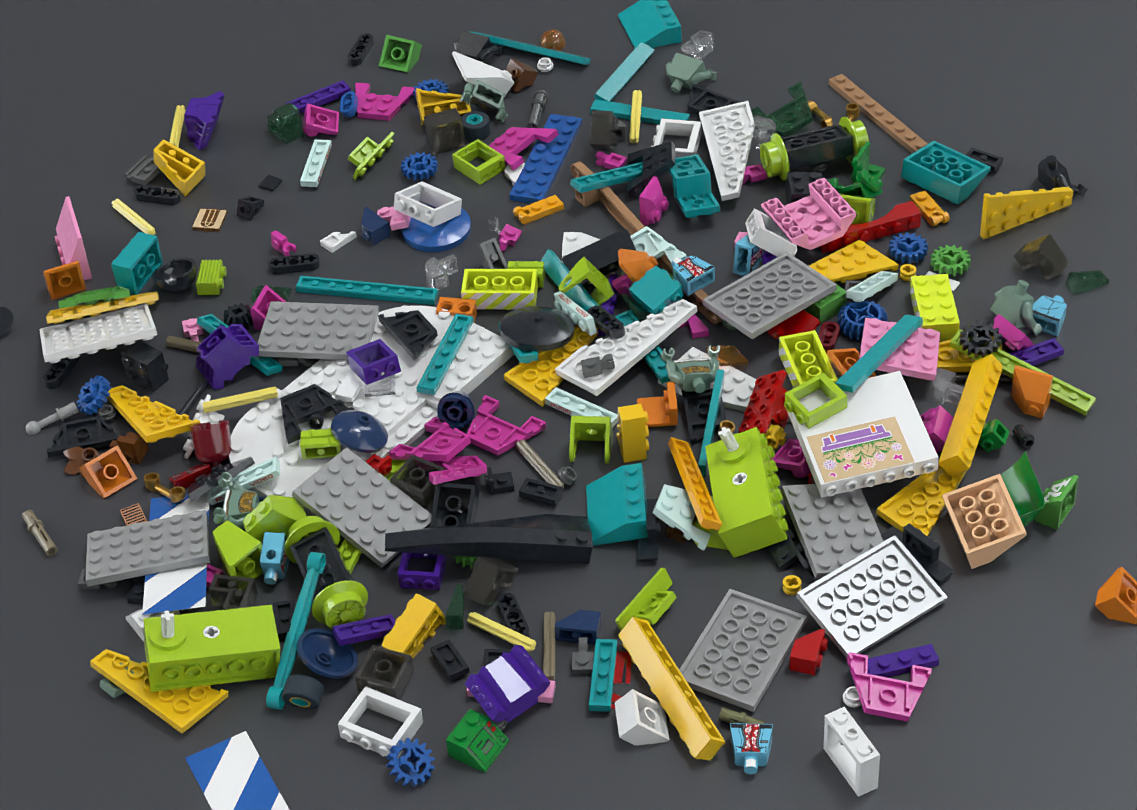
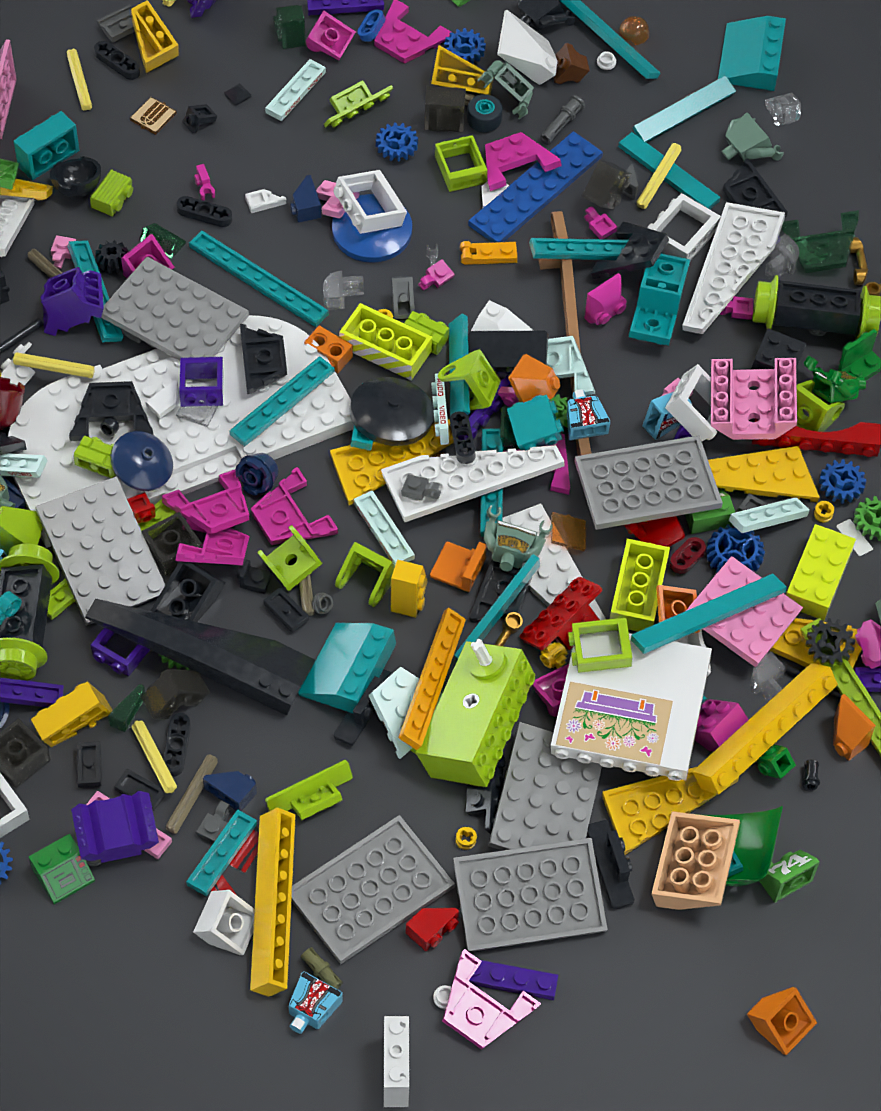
camera: 20 degrees right, 15 degrees up
none -> lime hose [257,525,323,591]

